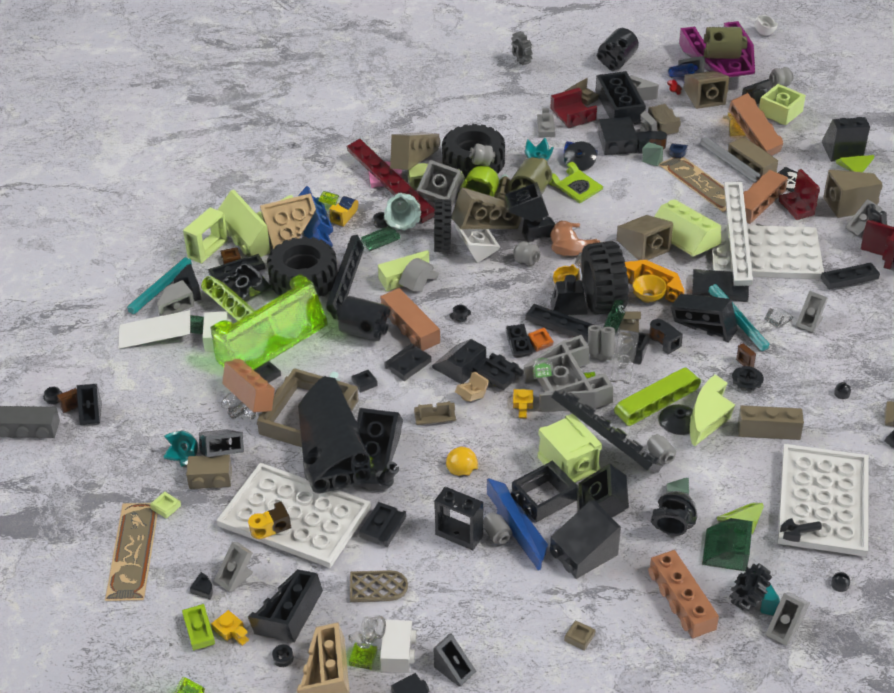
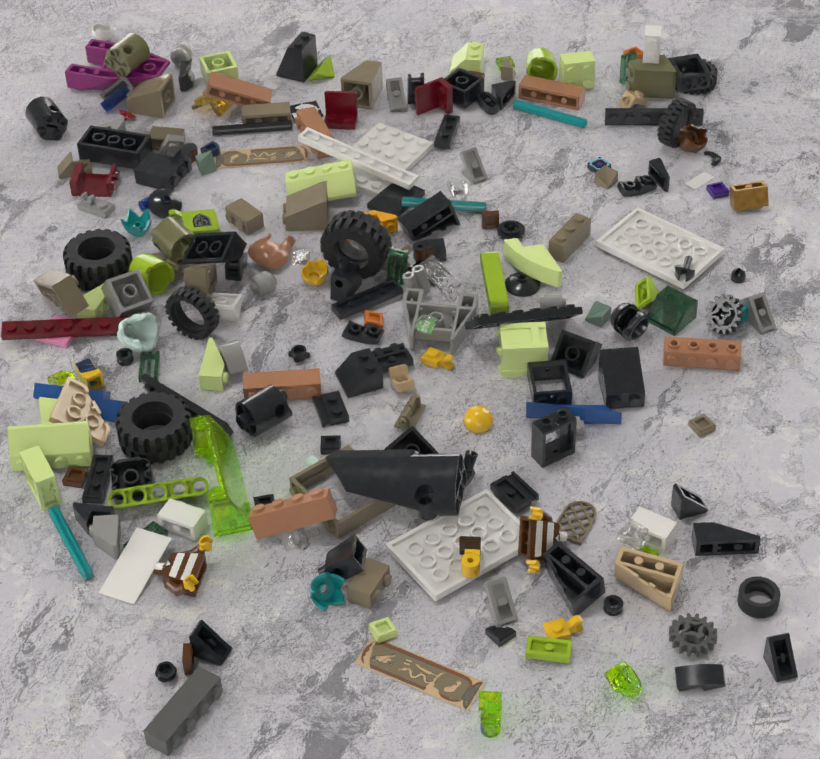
camera: 60 degrees left, 0 degrees up
light grey piece [469,144,495,166] -> none
black hinge [834,382,851,399] -> none
none -> torso [153,535,213,597]
none -> dark tan brick [225,198,264,235]
none -> clear neon green leg [479,691,502,738]
none -> torso [518,506,567,573]

